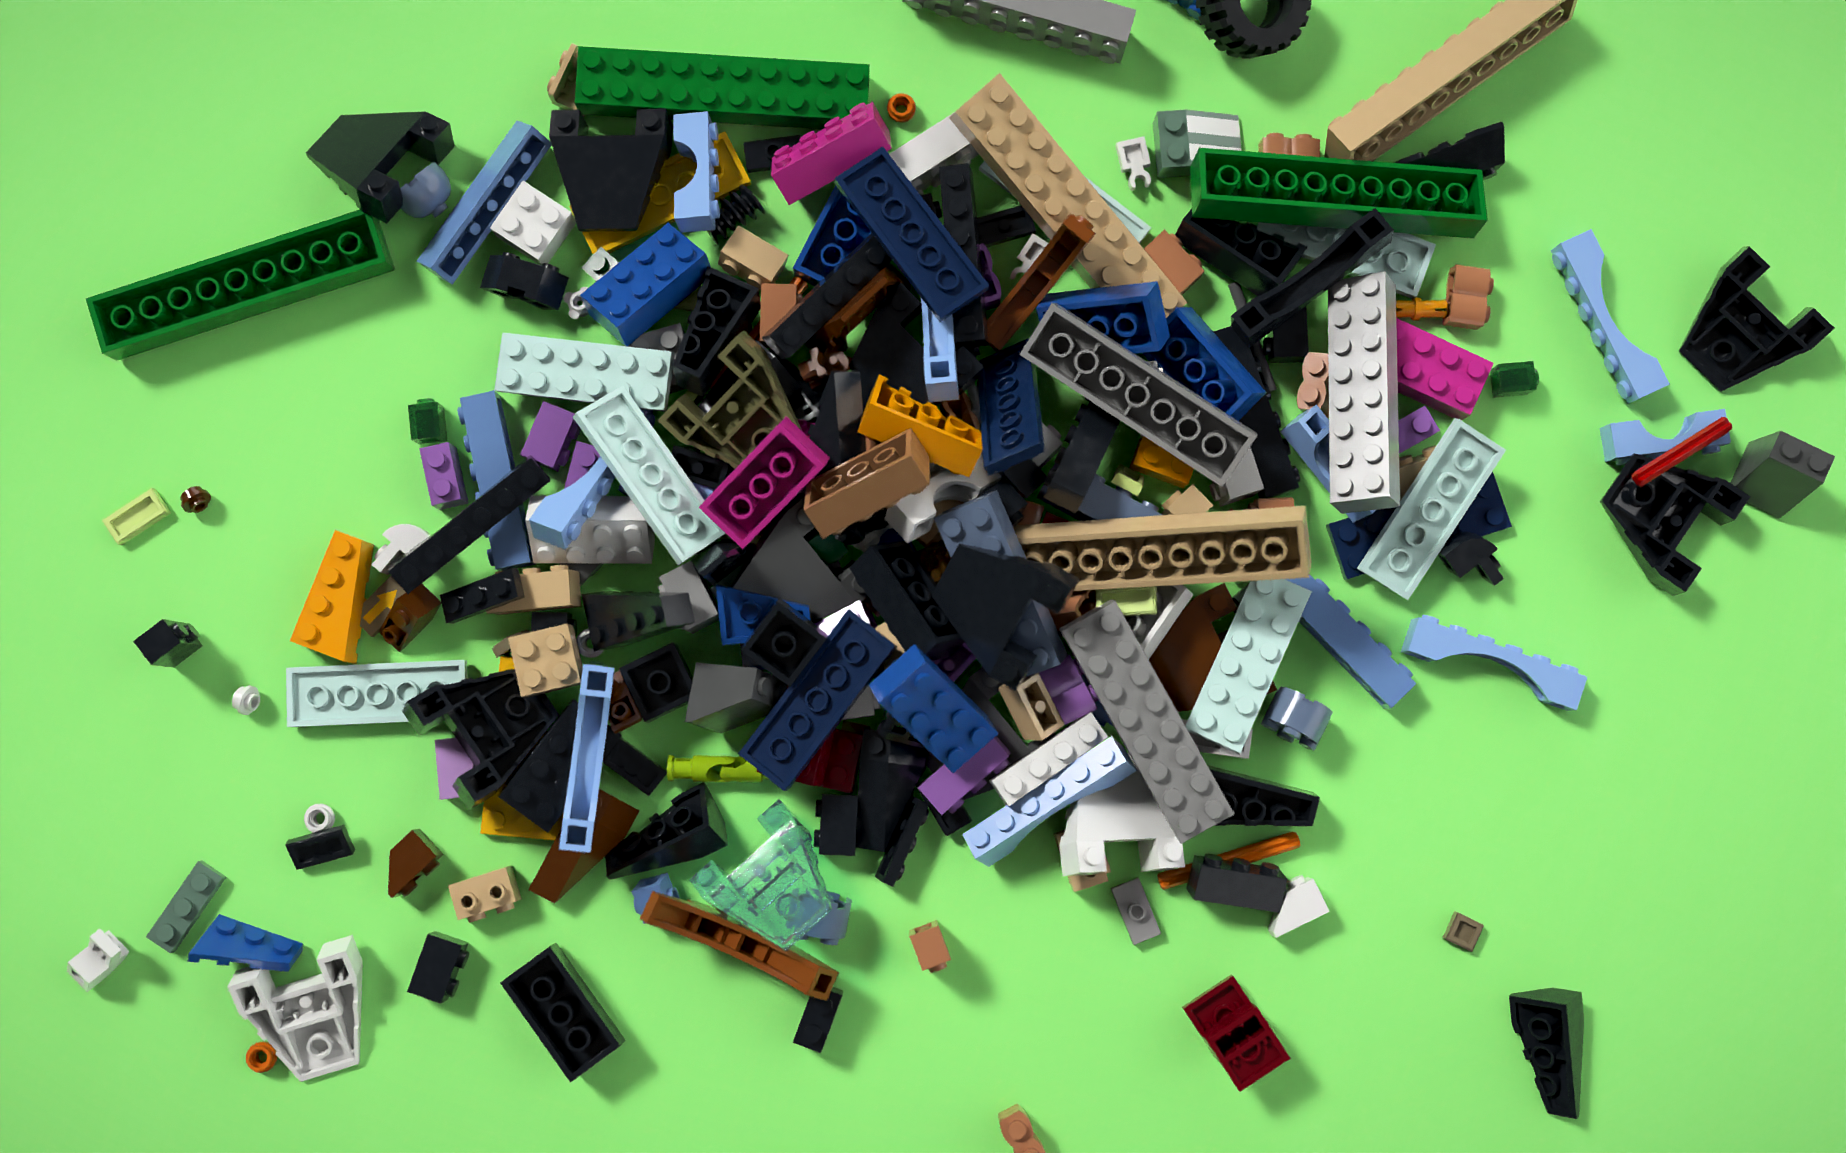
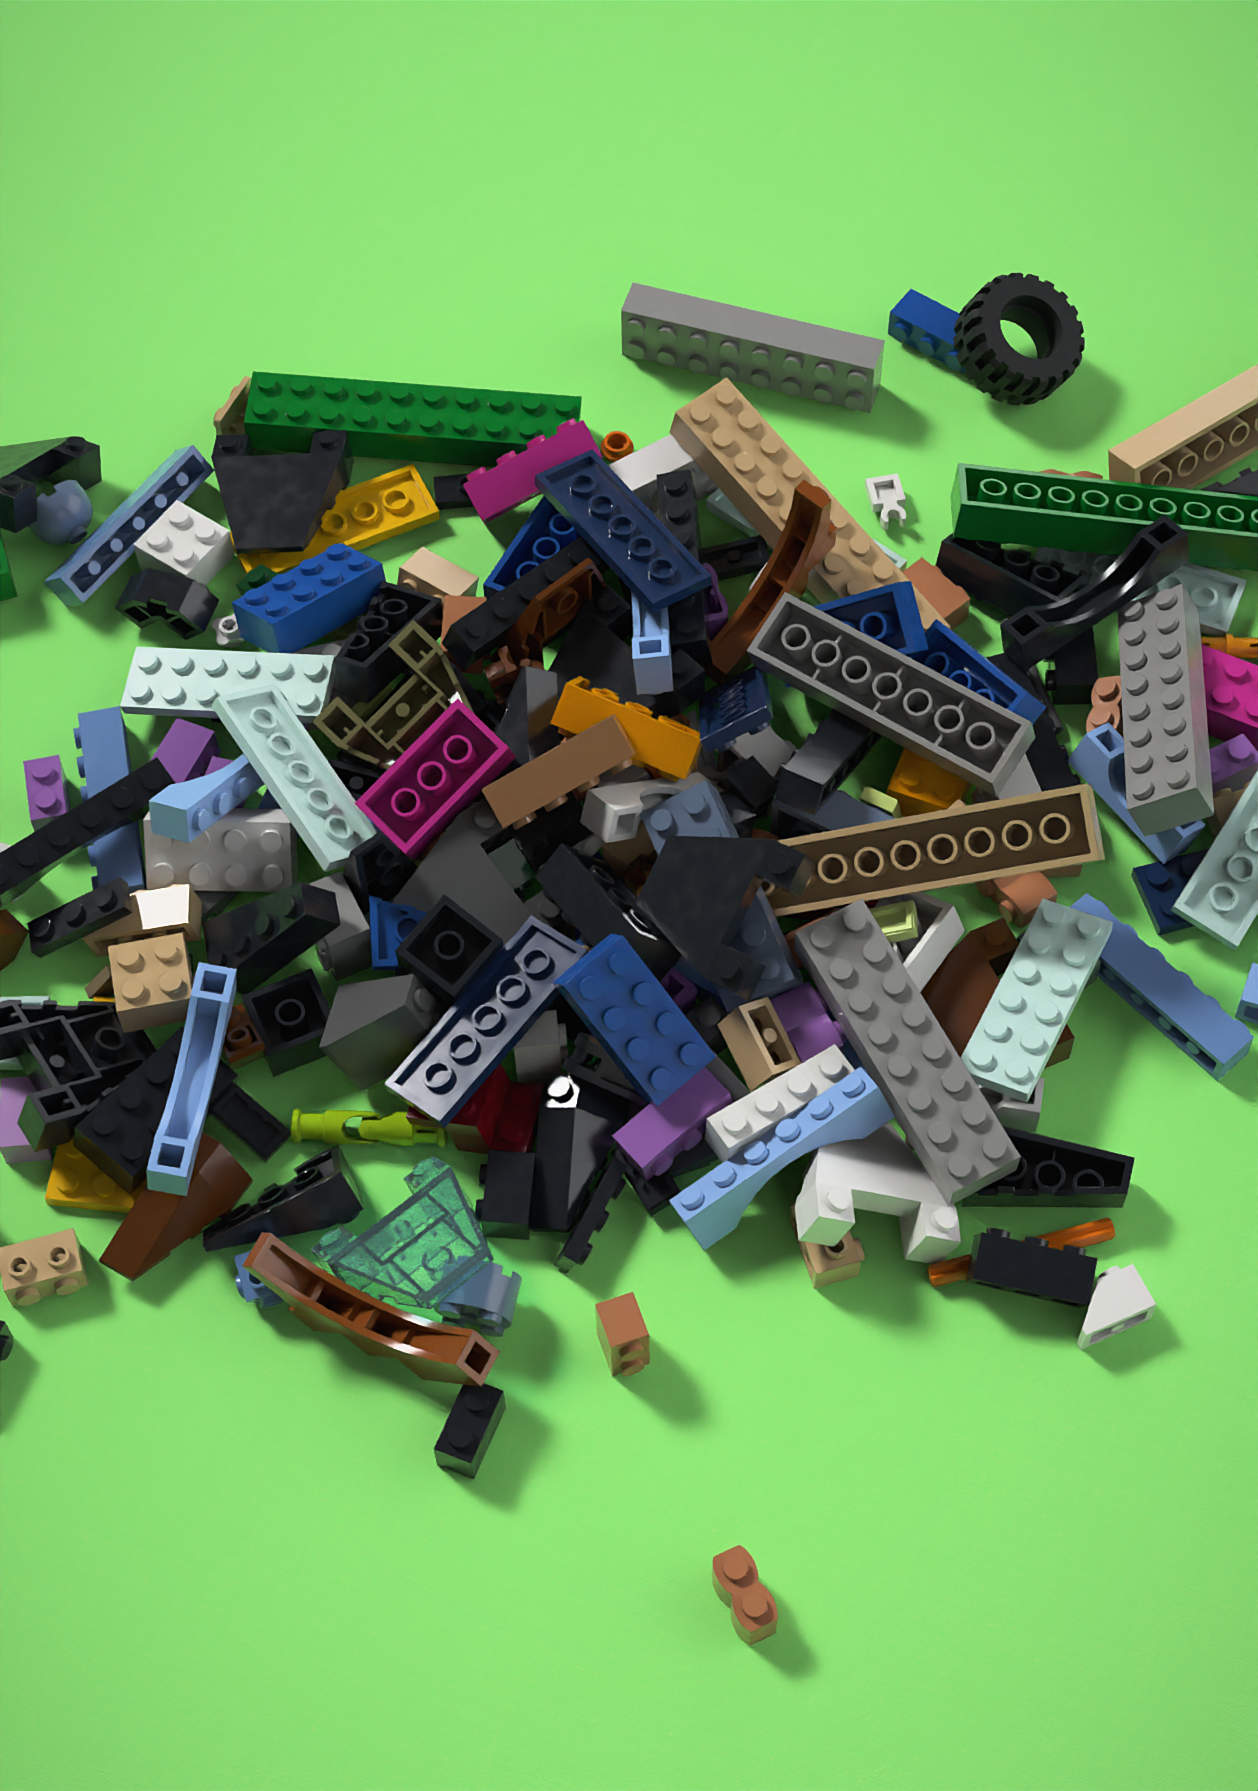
camera: 10 degrees right, 25 degrees down
clear green brick [408,398,448,444] -> none
black brick [500,943,625,1083] -> none
light blue arch [673,111,720,233] -> none
black piece [707,184,765,245] -> none
light grey plate [1110,877,1161,945] -> none
sand green slope [1153,109,1242,178] -> none
dark red bracket [1182,974,1291,1092] -> none
sand blue brick [1261,687,1333,751] -> none

